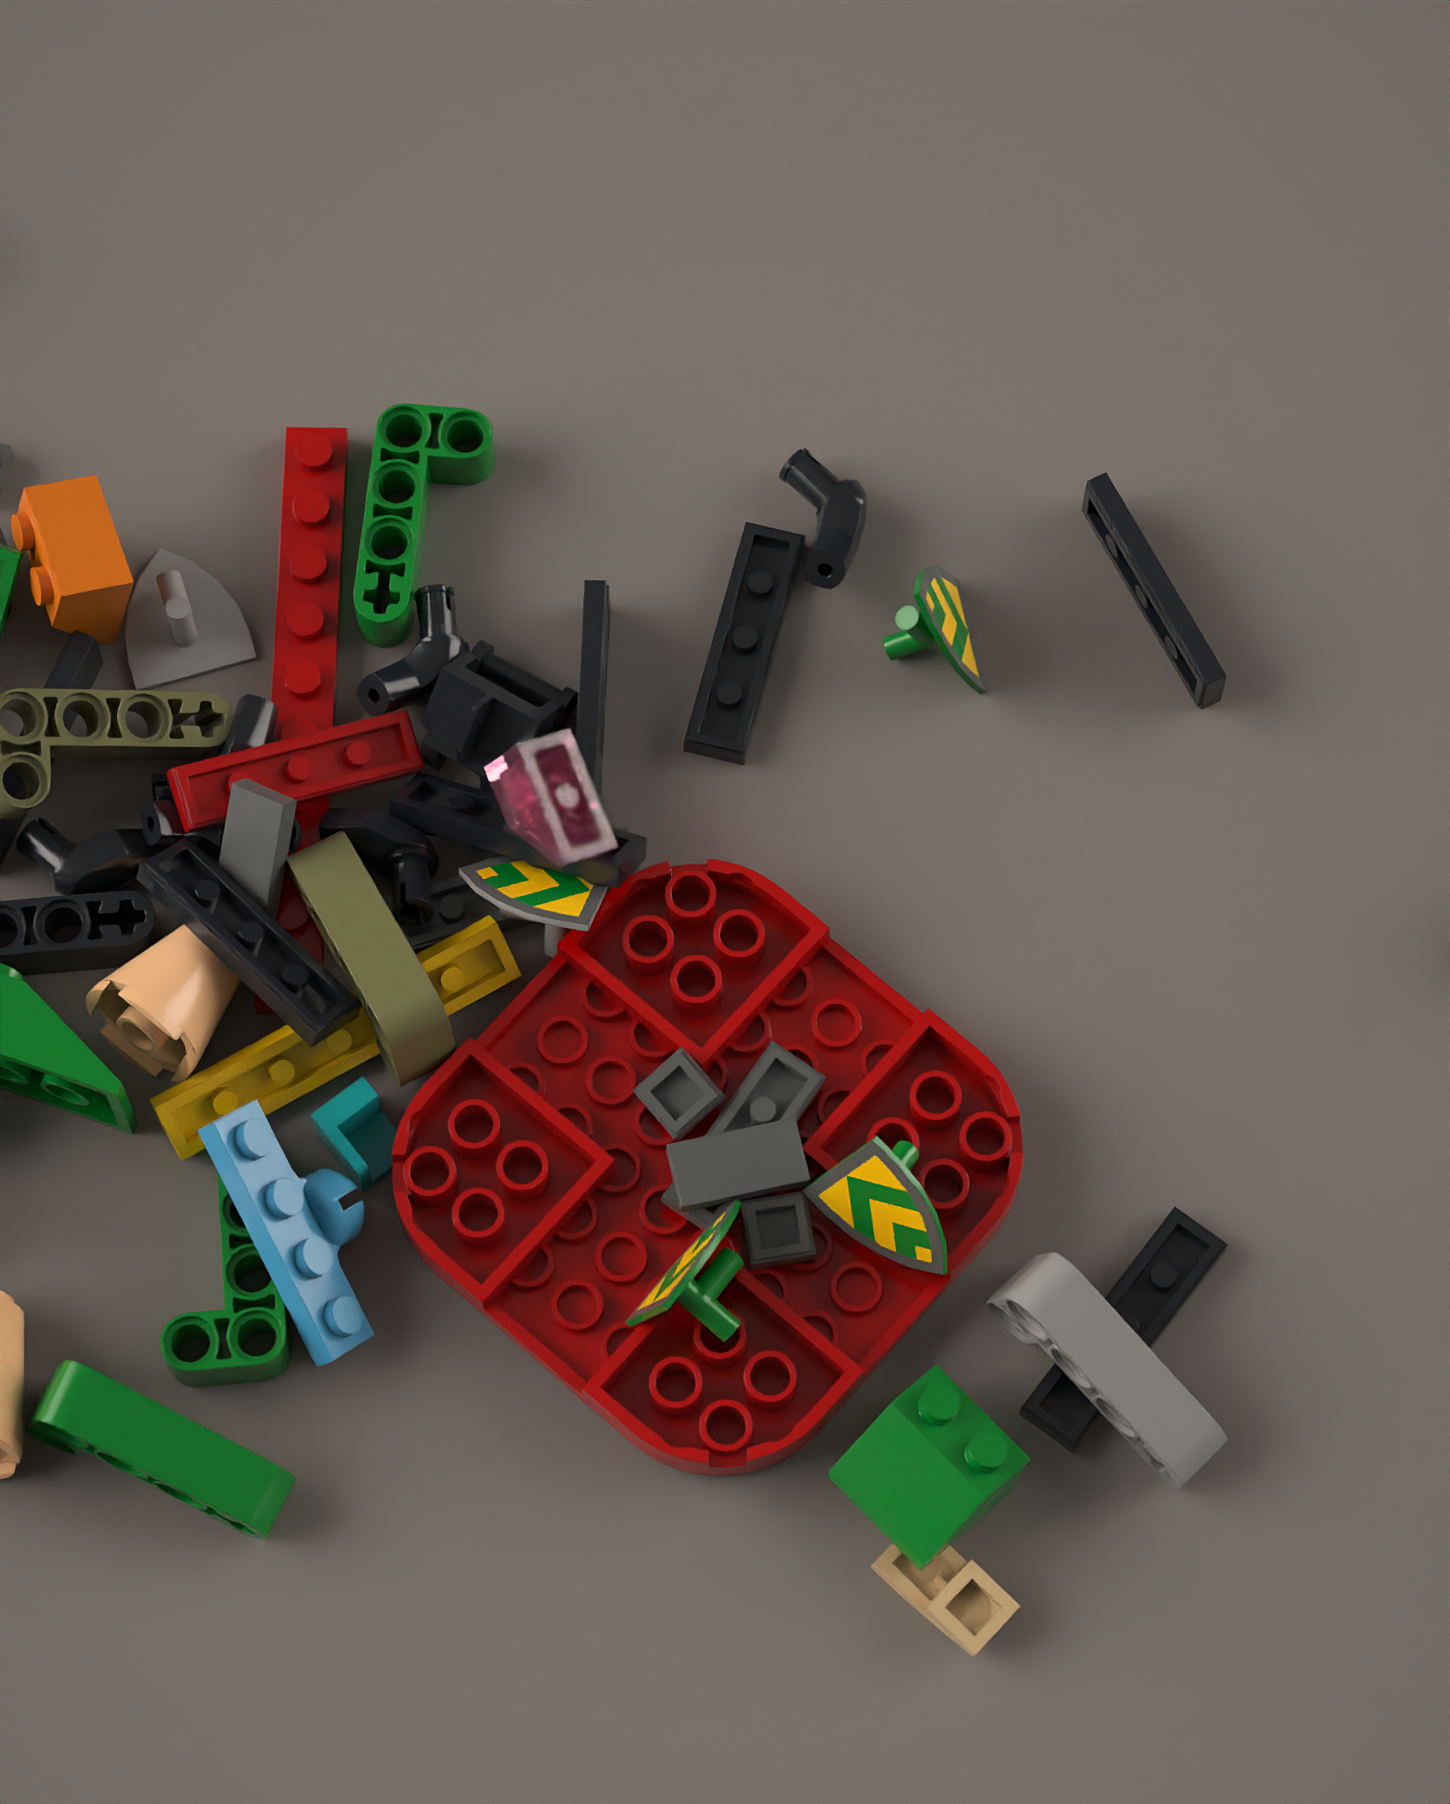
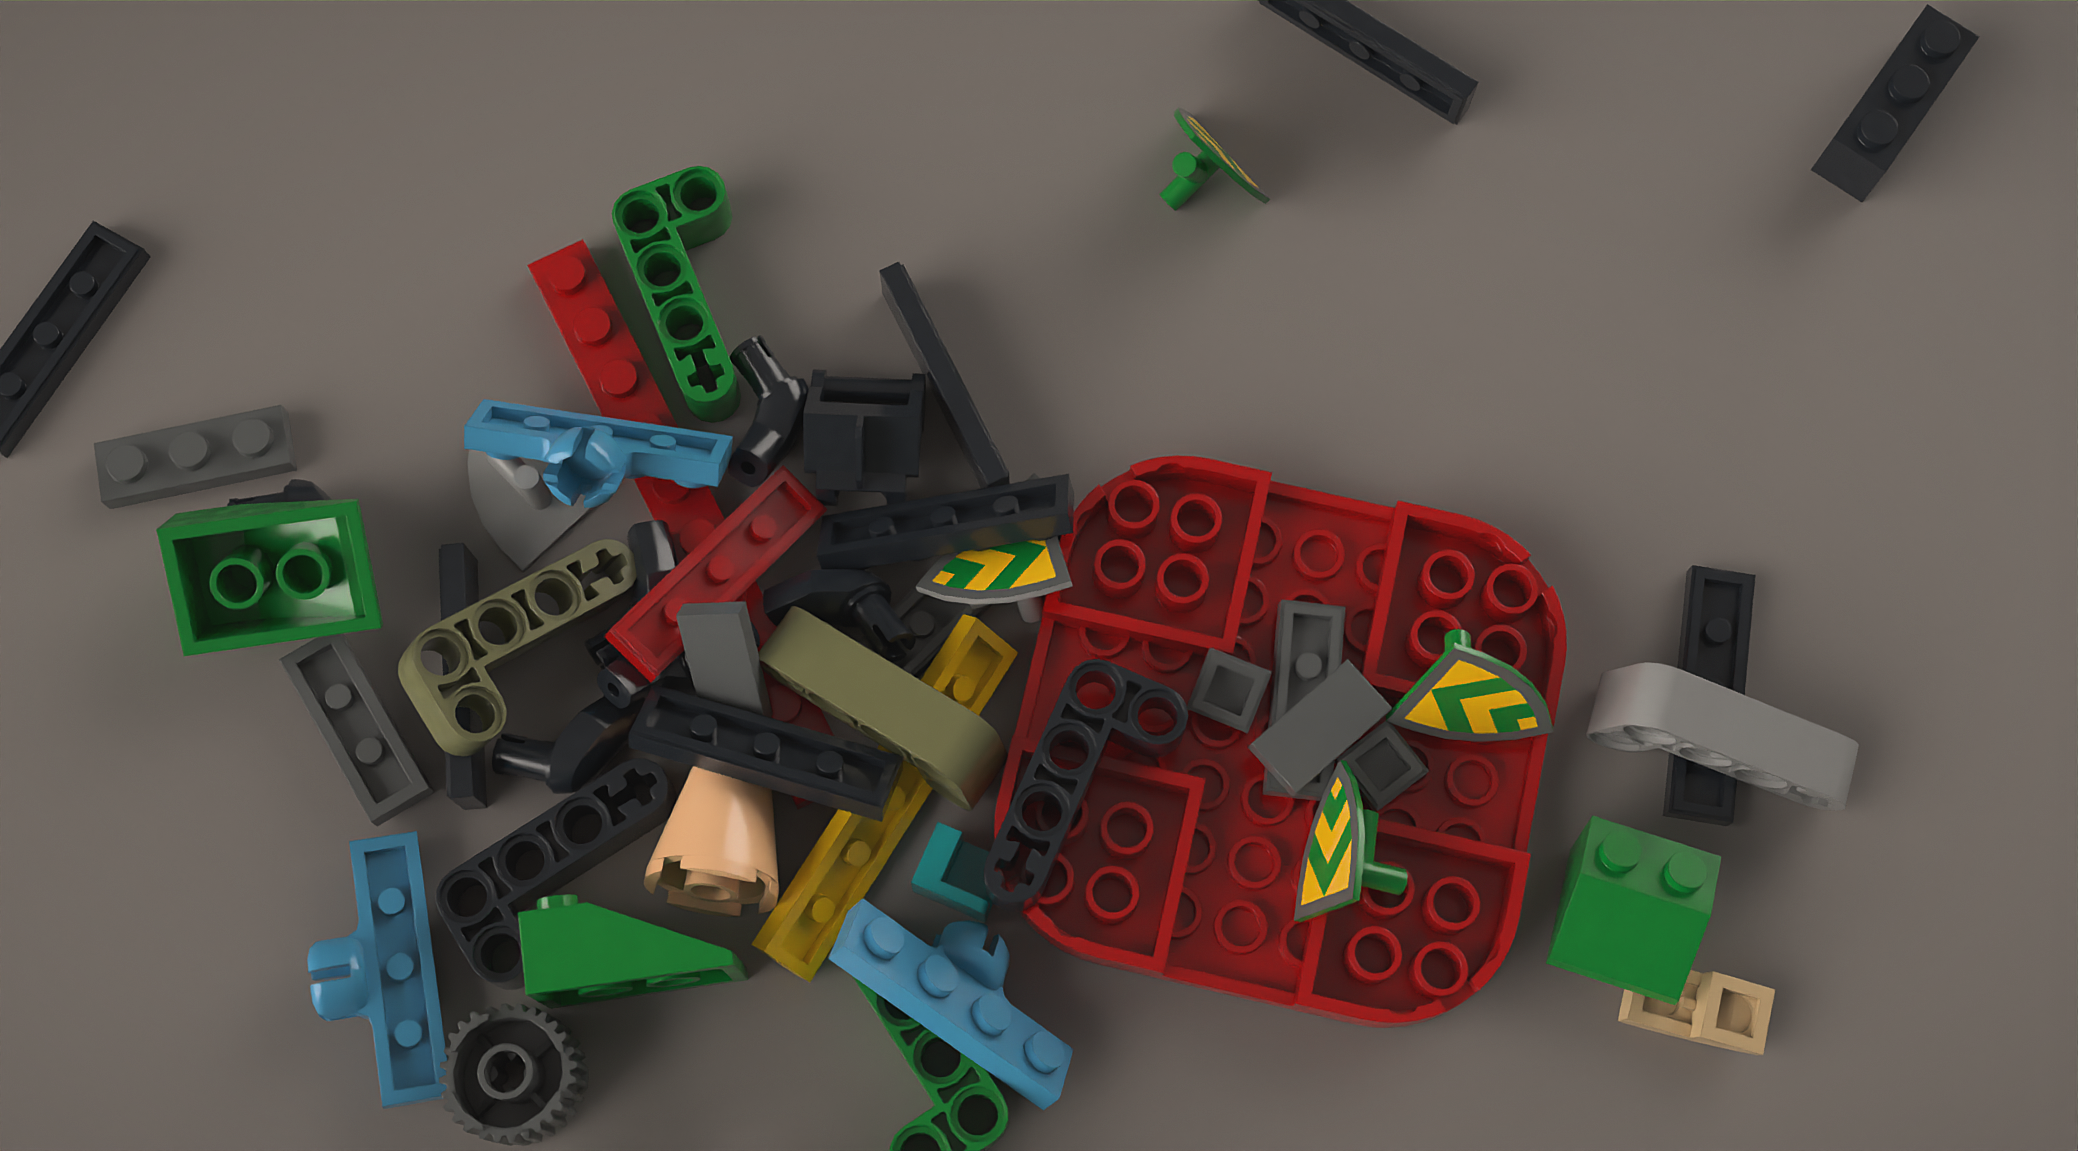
camera: 30 degrees left, 5 degrees up
orange slope [11,475,134,645] -> none
clear pink slope [484,728,618,868] -> none
black tile [683,522,806,765] -> none
black arm [779,448,867,589] -> none
none -> dark azure plate [464,399,733,508]
none -> black beam [984,659,1188,912]

